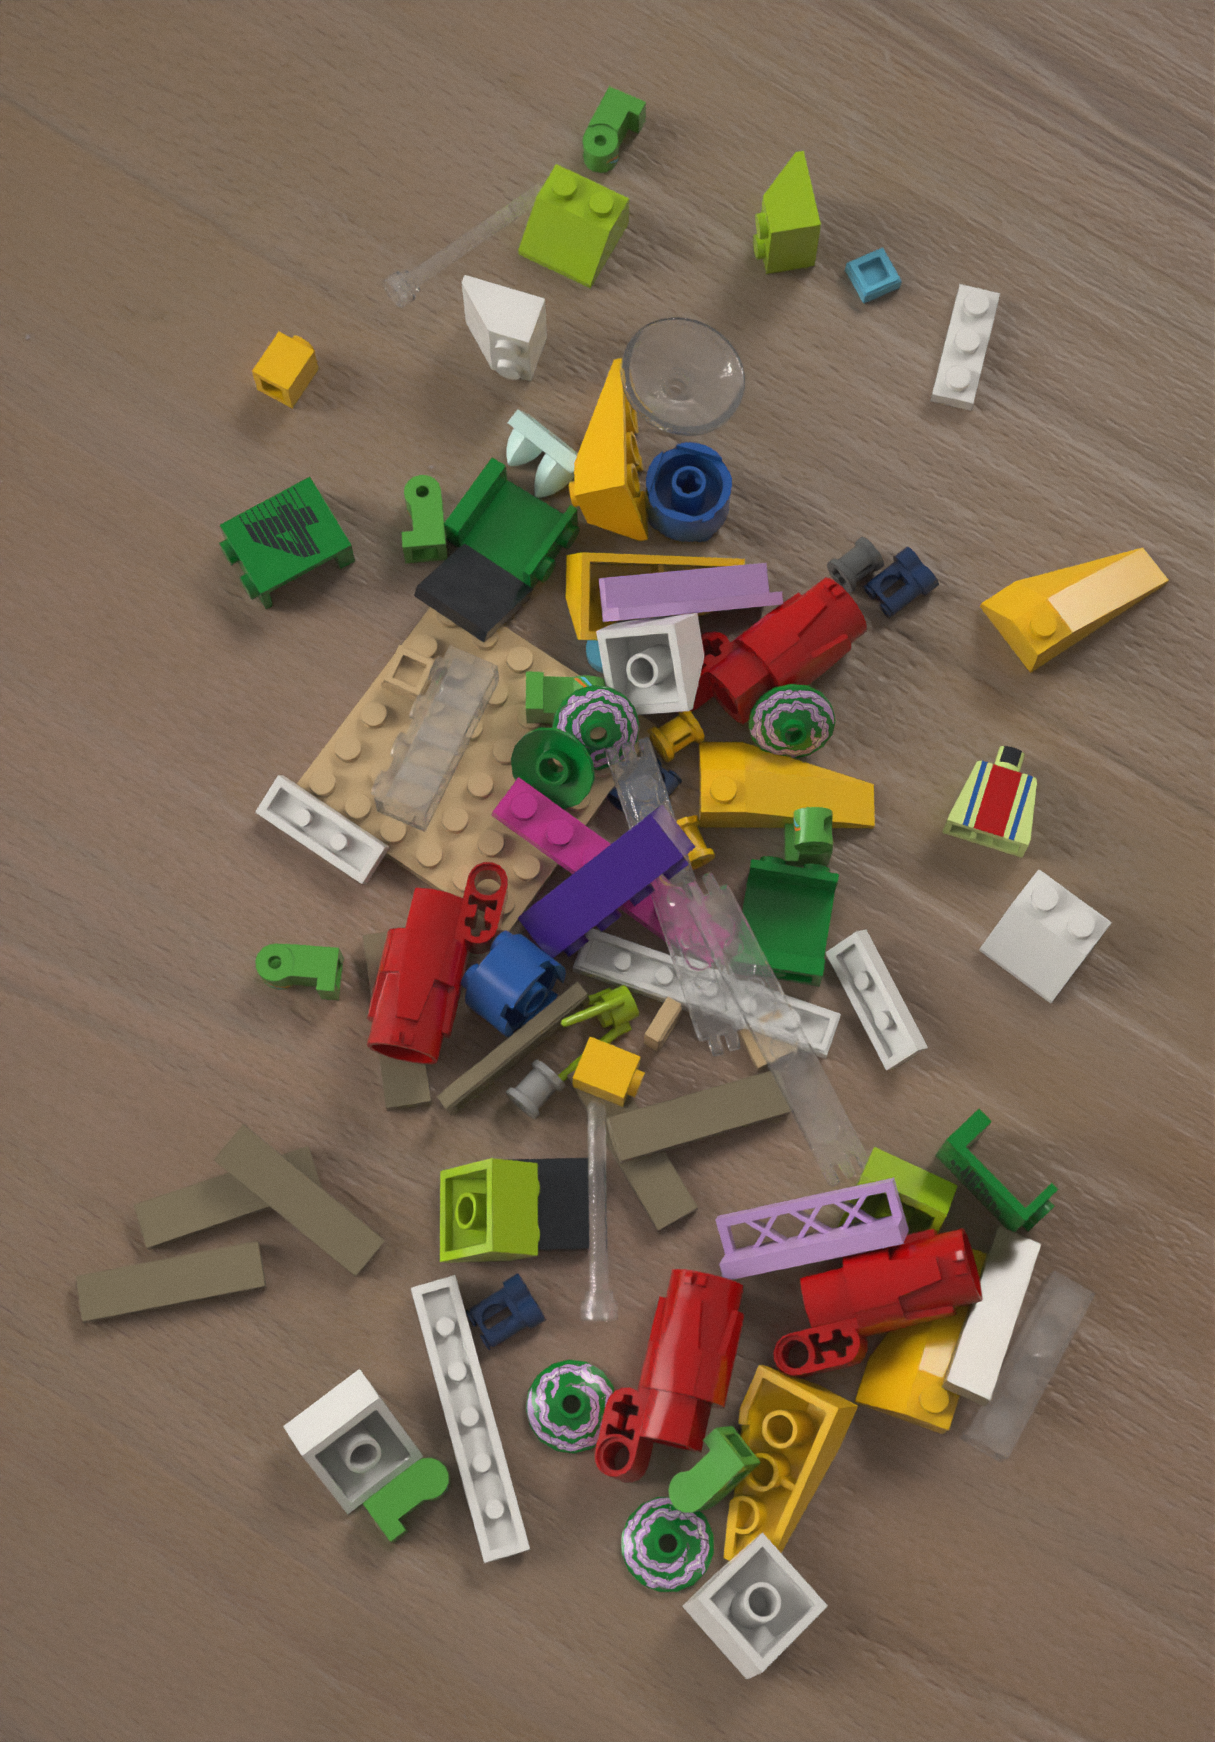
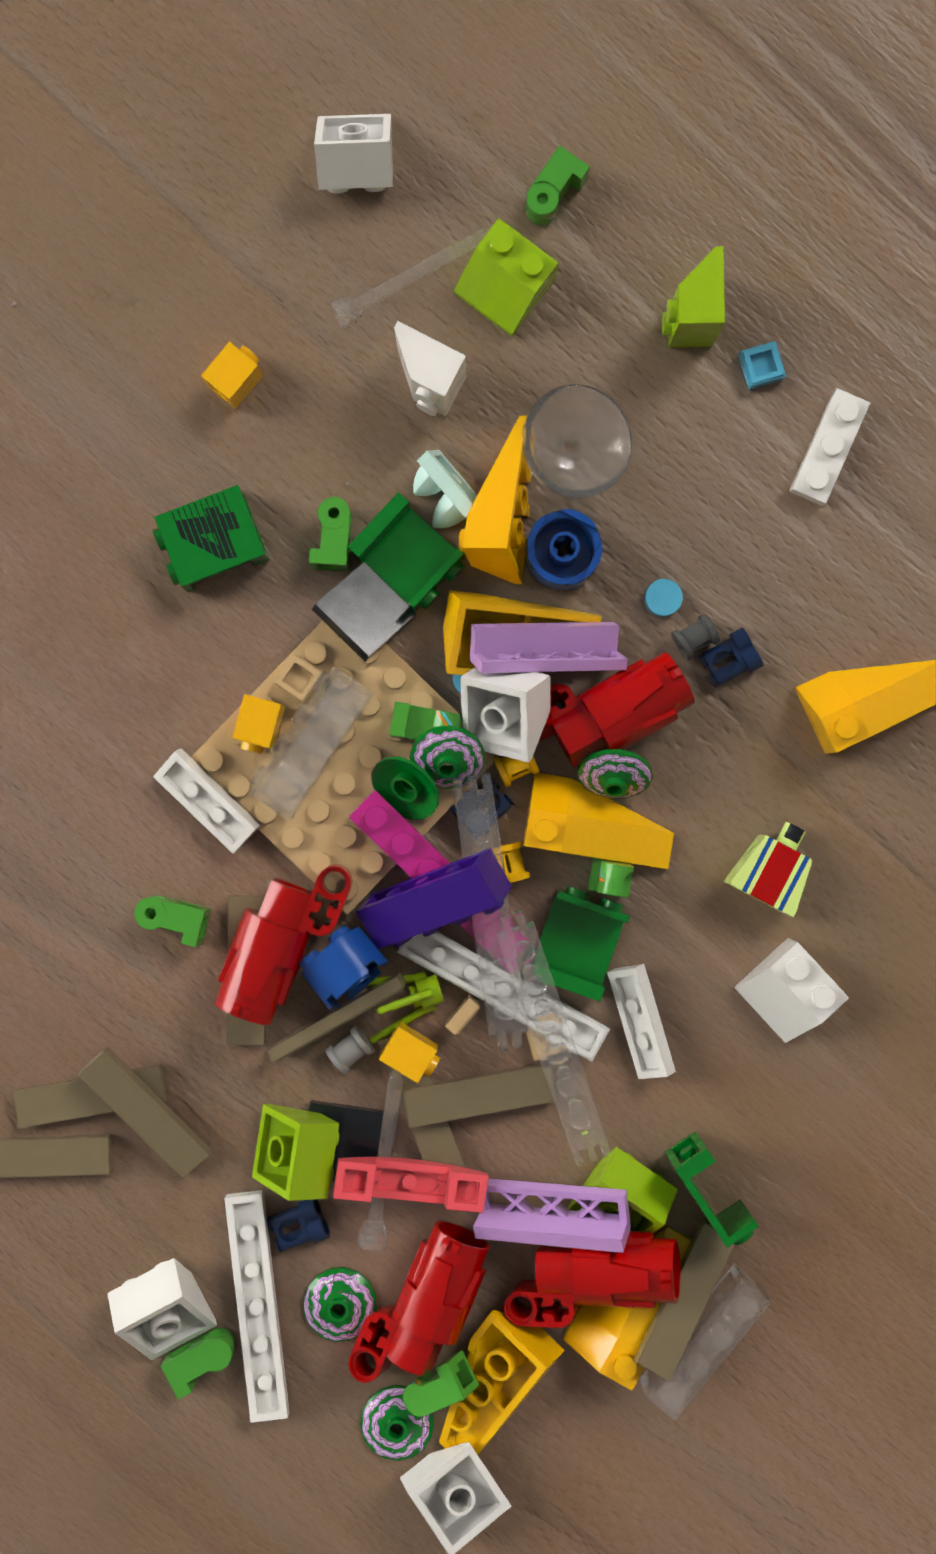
camera: 10 degrees right, 15 degrees up
none -> yellow brick [232,694,286,754]
none -> white slope [314,114,393,193]
none -> coral slope [333,1157,489,1213]
none -> medium azure tile [644,579,683,617]

